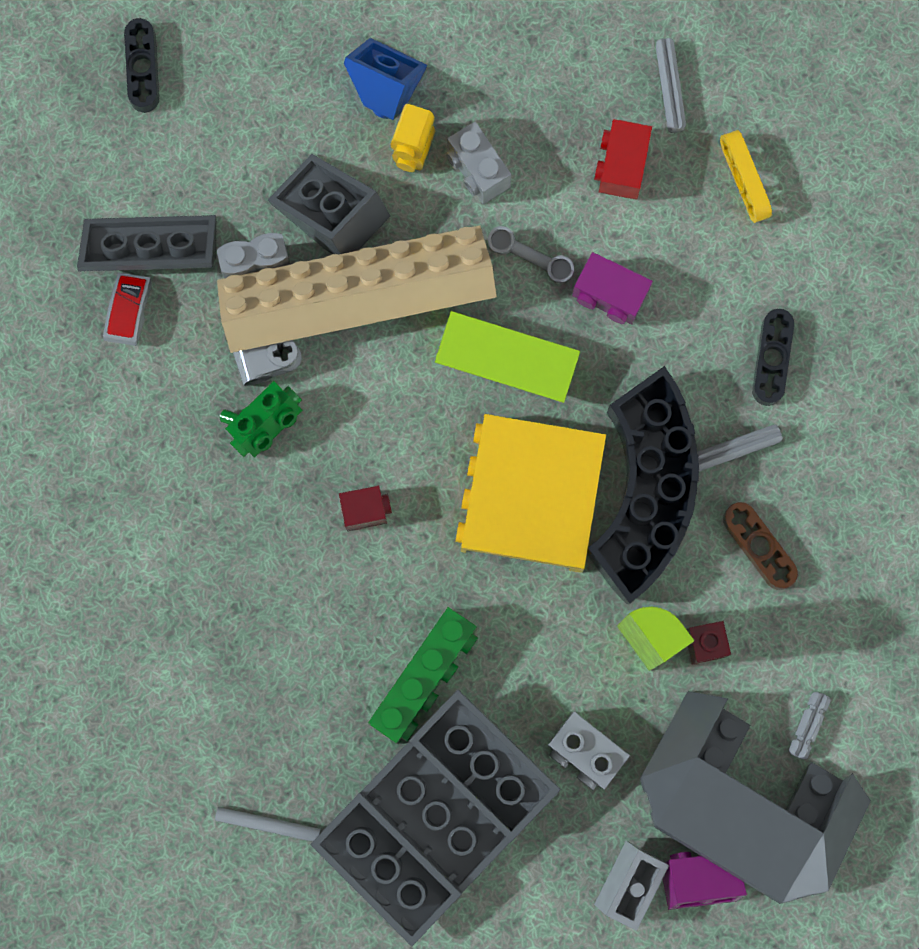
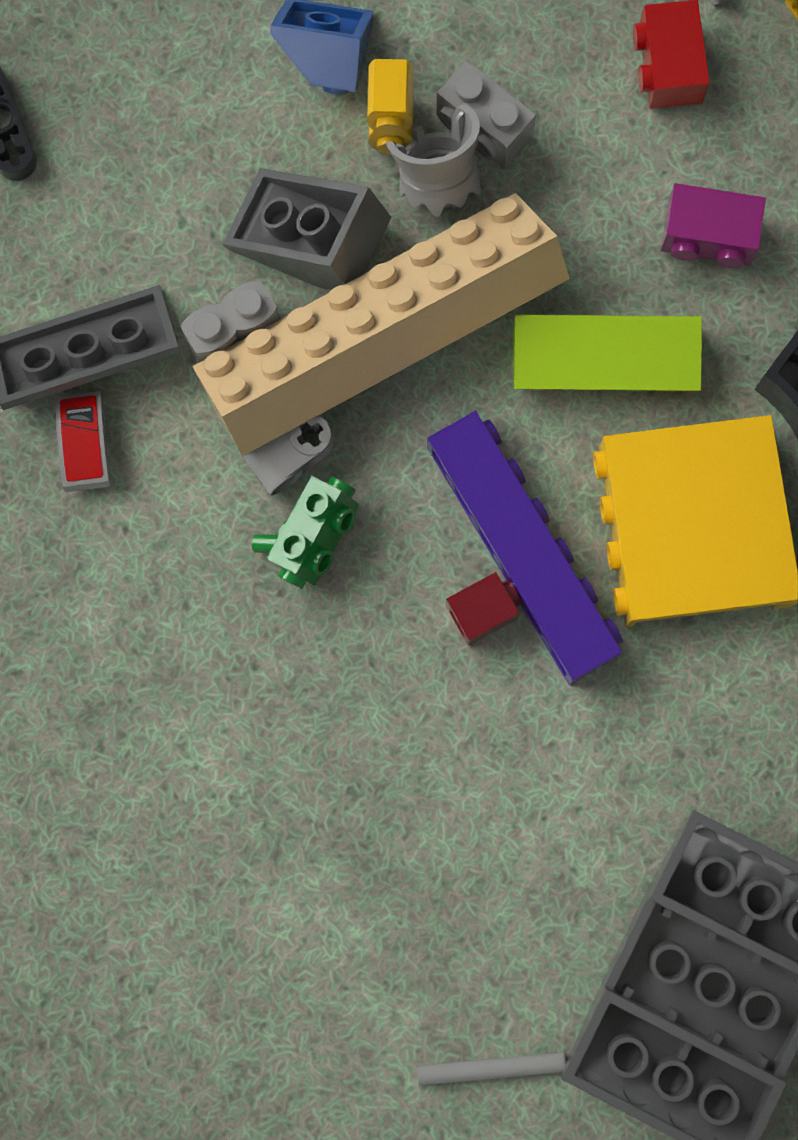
camera: 15 degrees left, 0 degrees up
green brick [368,607,478,744] -> none
light grey bar [488,226,574,283] -> none
none -> light grey hat [386,103,481,217]
none -> dark purple brick [427,410,623,685]

